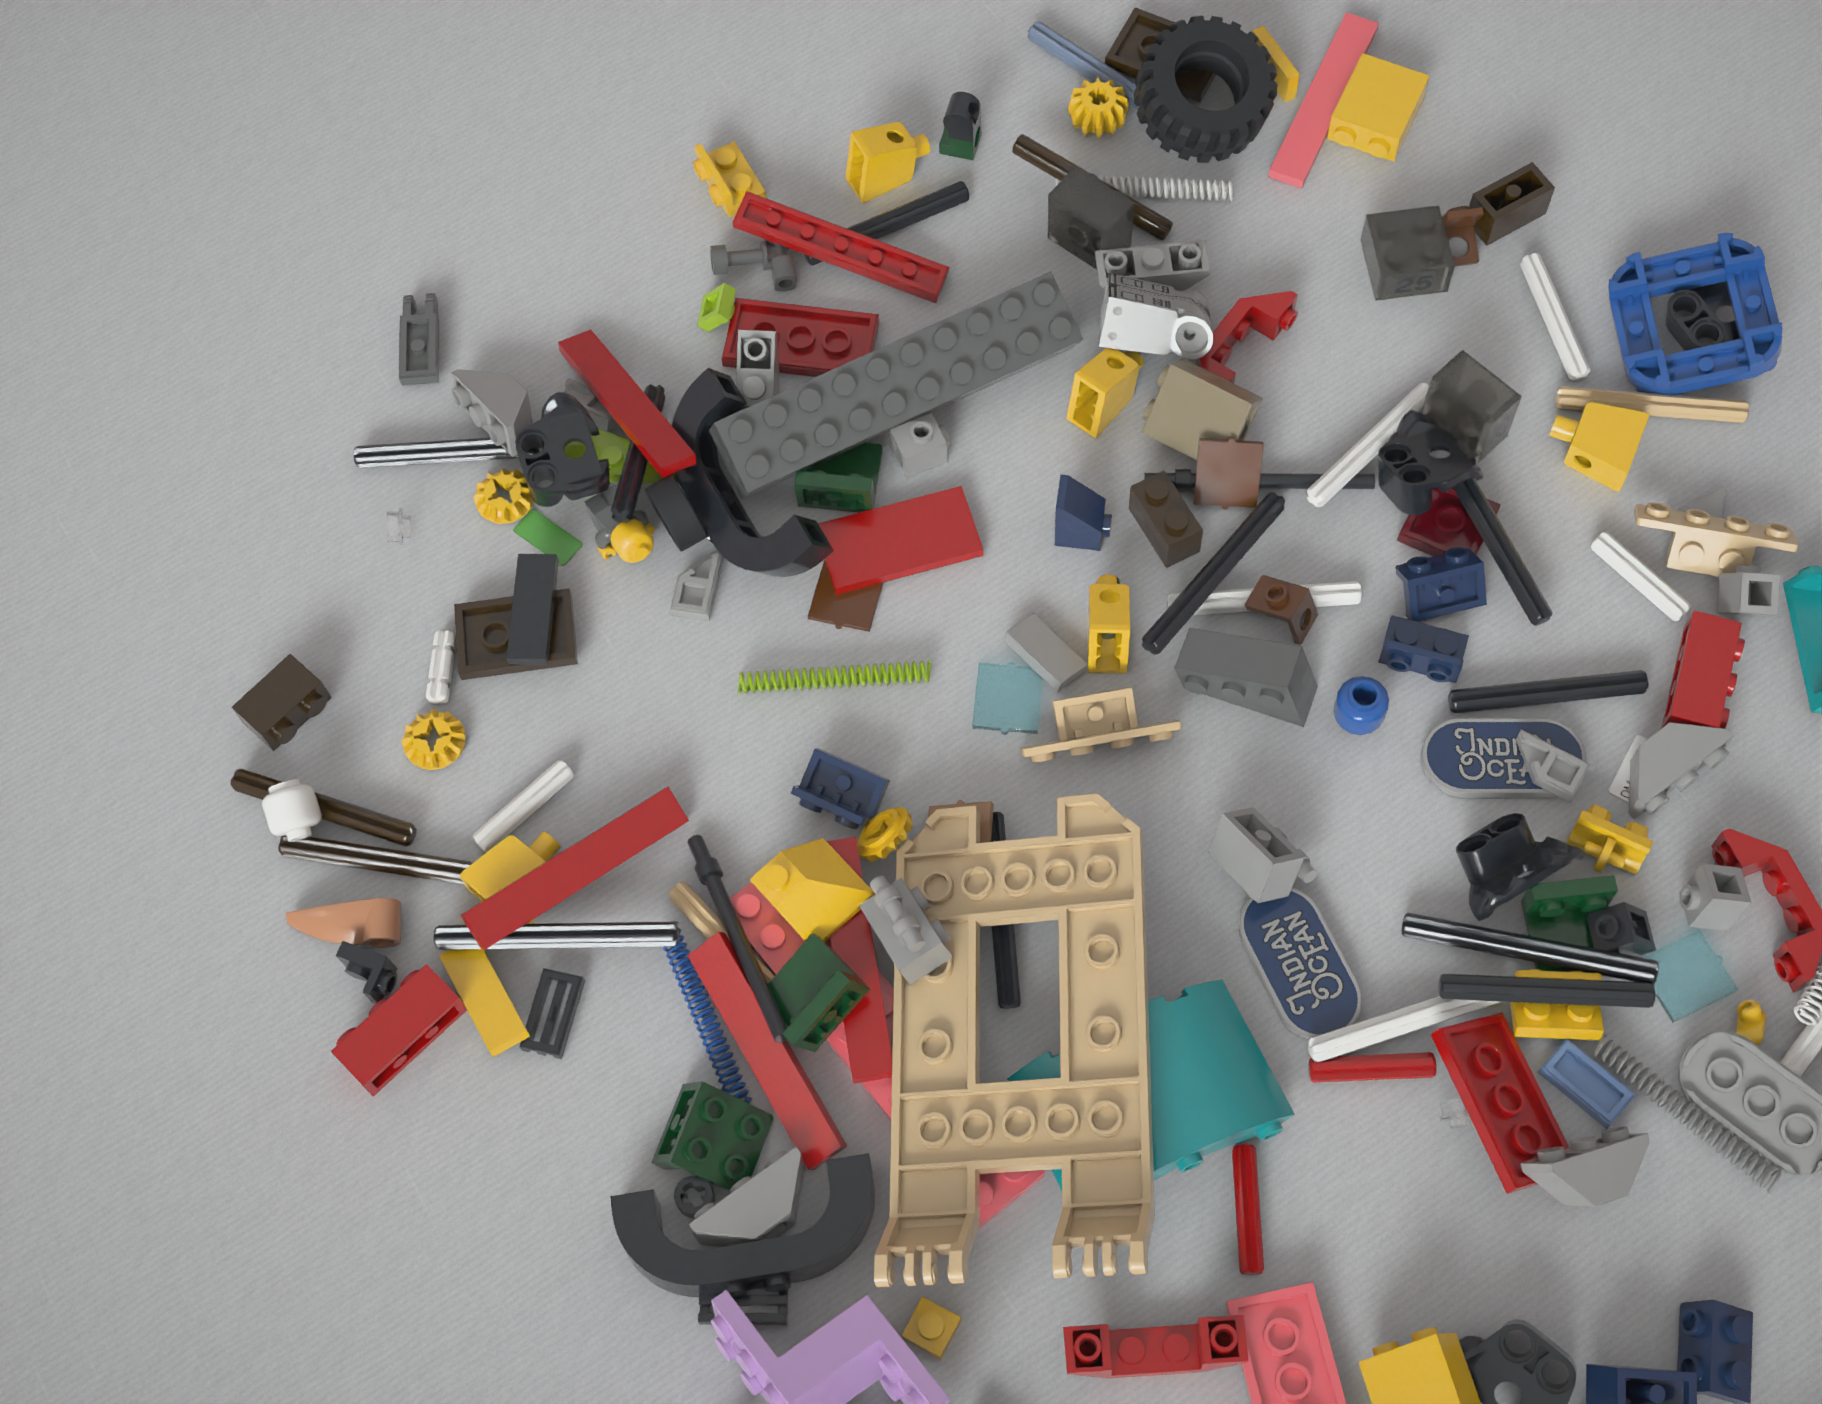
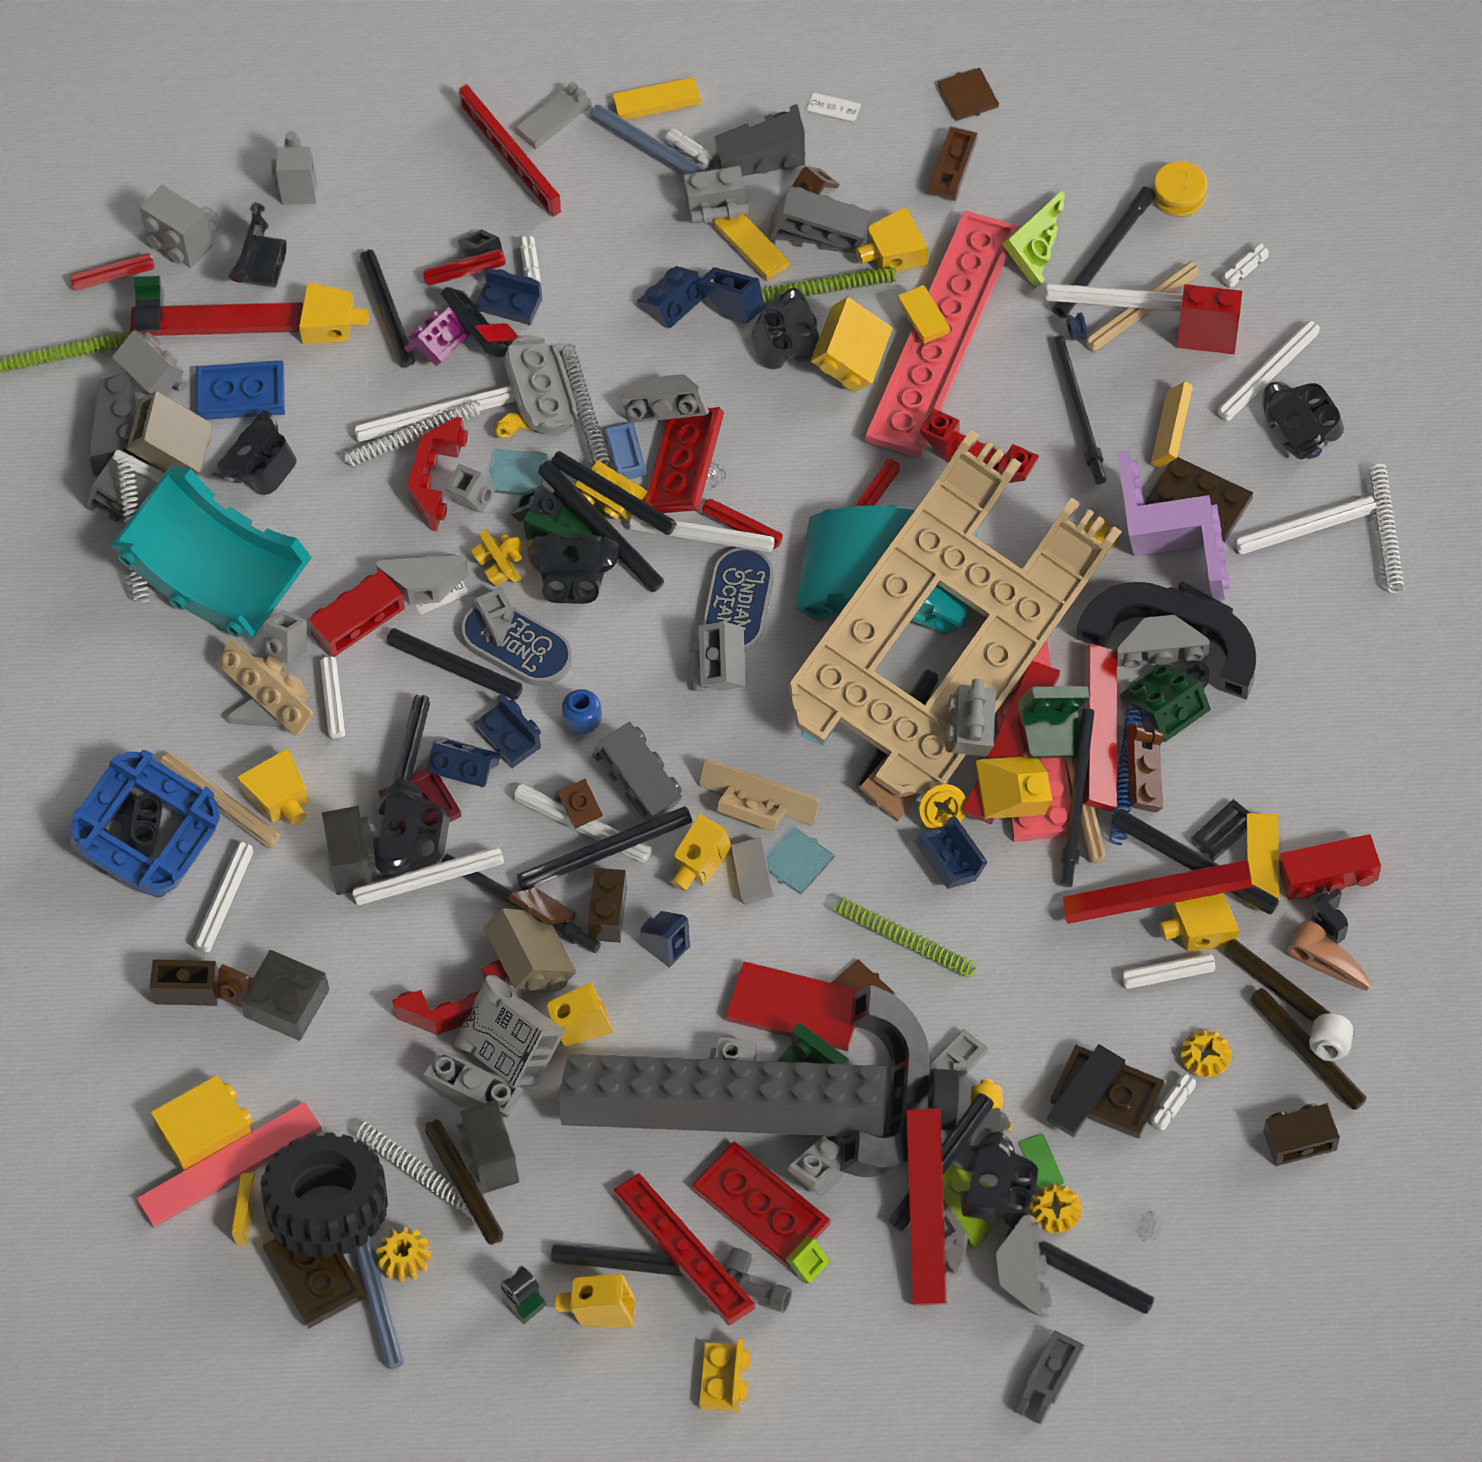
camera: 150 degrees left, 5 degrees down
none -> reddish brown plate [1127,724,1163,813]

